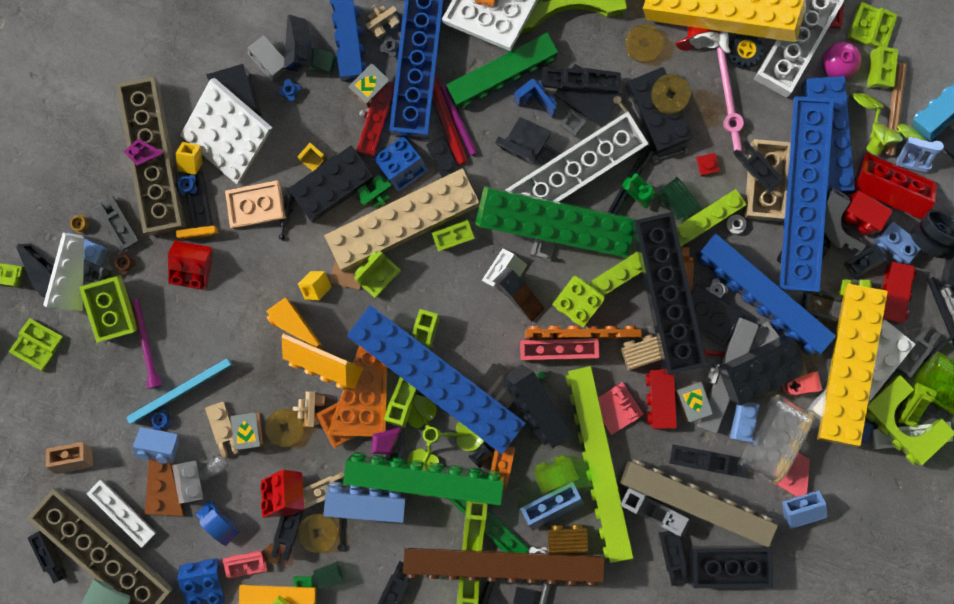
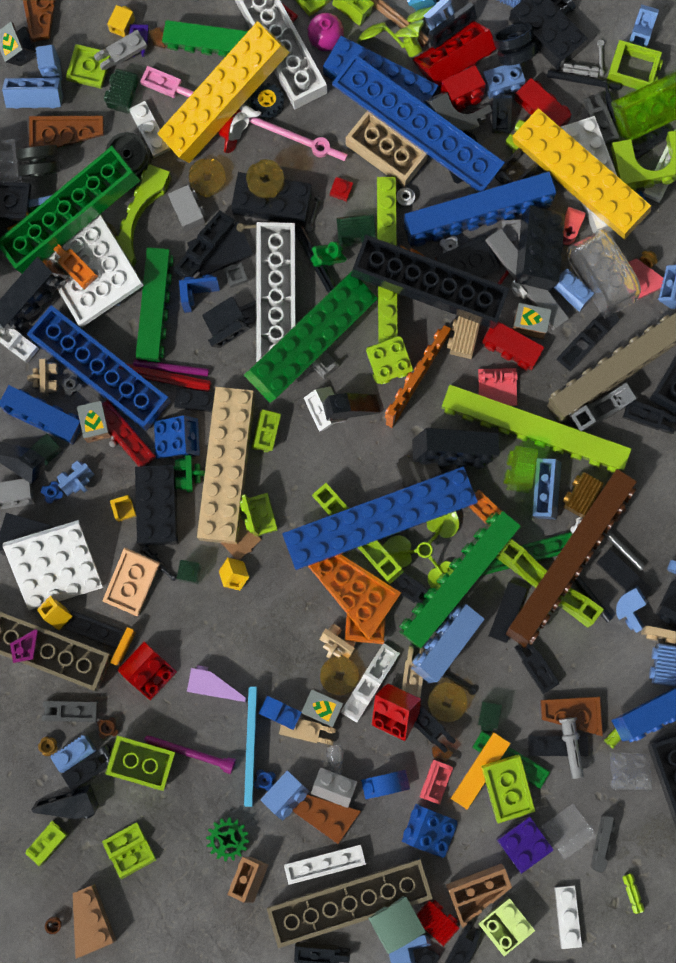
camera: 60 degrees left, 5 degrees down
white wing [43,233,84,311] -> none
blue plate [177,175,197,195] -> none
light orange slope [267,297,323,349] -> none
light orange slope [282,334,363,390] -> none
magenta piece [371,427,402,455] -> none
black bush [468,443,494,469] -> none
coral brick [520,338,599,361] -> none
black hinge [733,141,784,193] -> none
lime hinge [898,383,937,427] -> none
none -> medium blue hips [57,460,95,496]
none -> light grey brick [168,185,206,232]
none -> clear green brick [176,560,201,585]
none -> lavender slope [187,665,247,702]
none -> green gear [206,817,249,862]
none -> blue brick [259,696,302,730]
none -> white slope [340,644,400,723]
none -> black tile [428,2,477,49]
none -> black tile [488,582,527,643]
none -> pearl gold plate [640,251,658,268]

